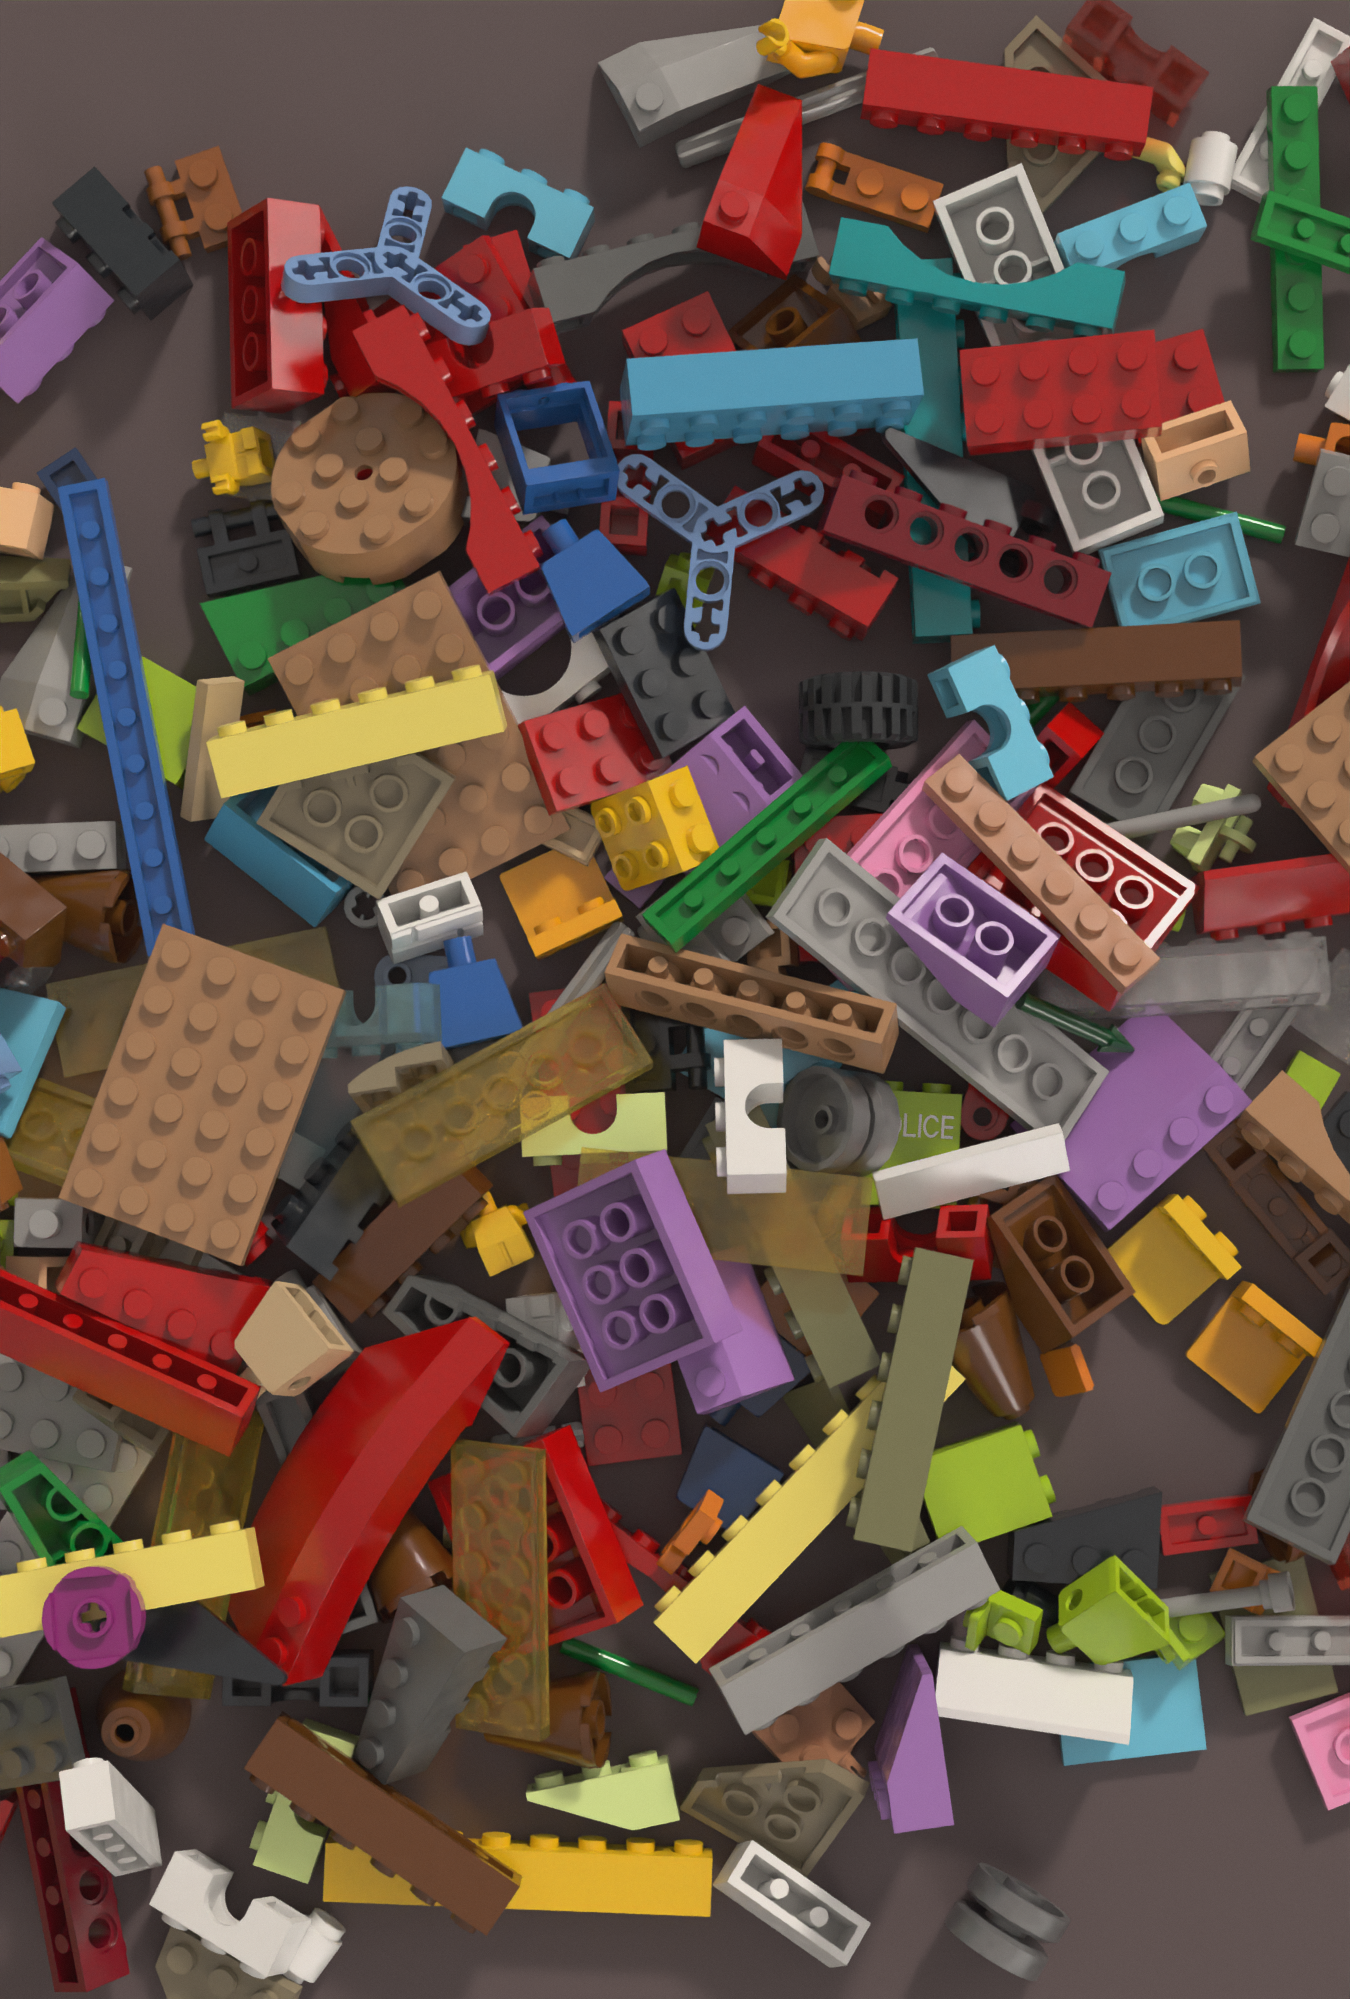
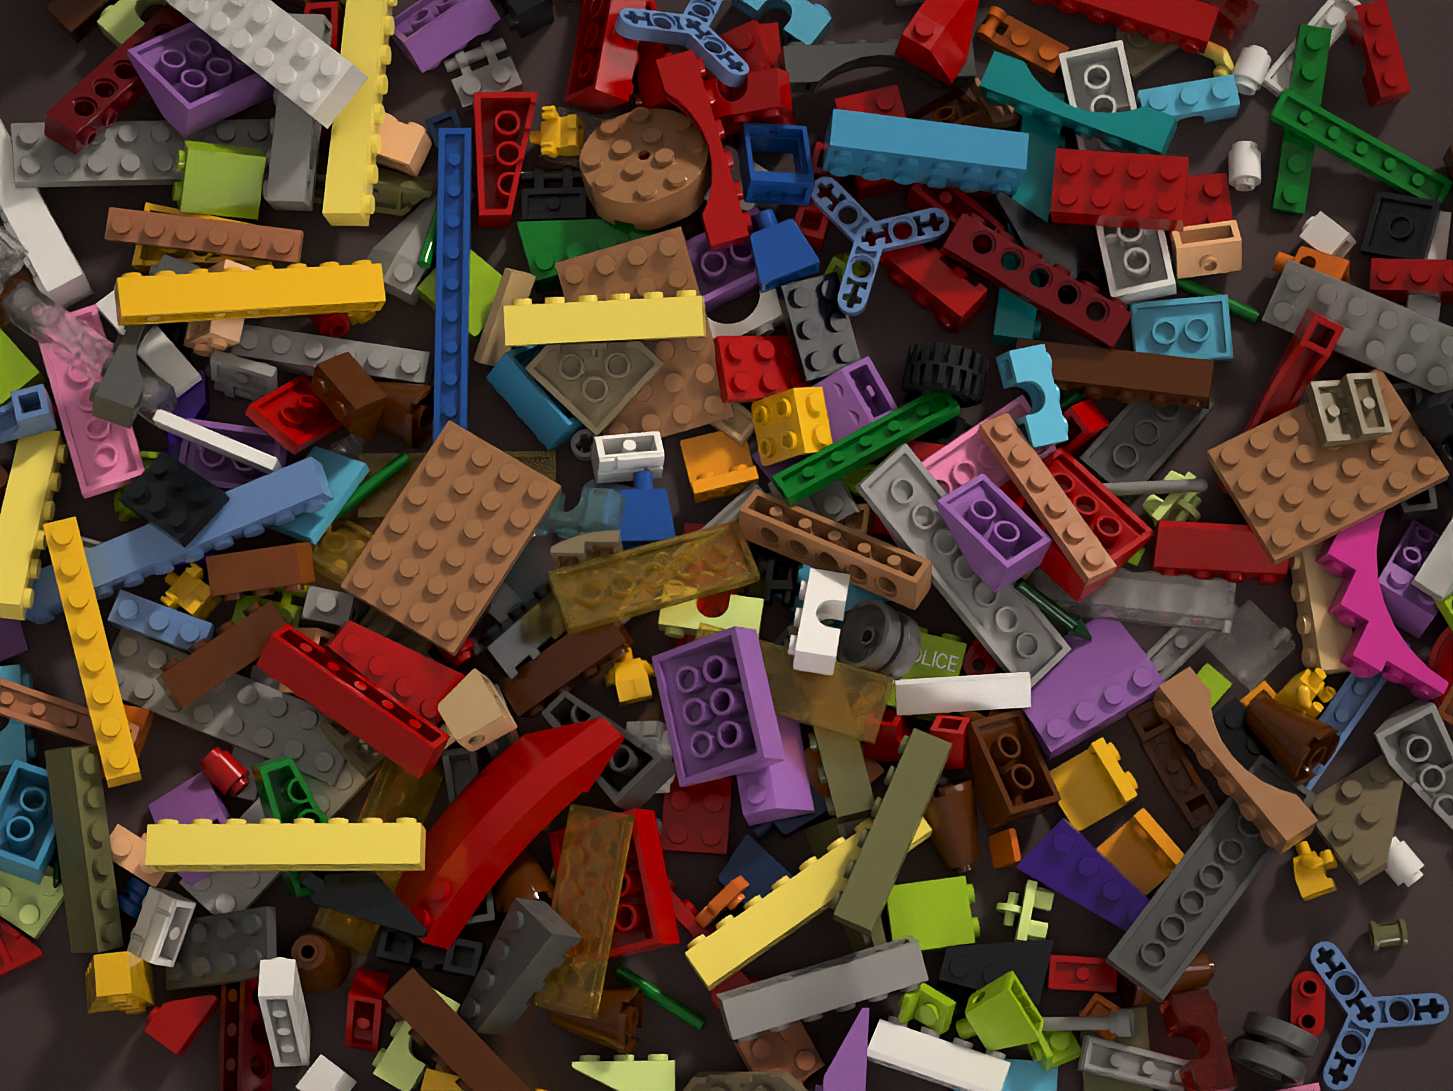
camera: 15 degrees right, 10 degrees down
magenta plate [42,1565,146,1669] -> none
none -> green bar [333,452,411,523]
none -> red slope [344,968,391,1052]
none -> light grey plate [443,38,523,112]
none -> red wedge [472,92,538,228]
none -> yellowish green hips [996,880,1054,942]
none -> dark purple wedge [1016,818,1150,931]
none -> white brick [1228,141,1261,192]

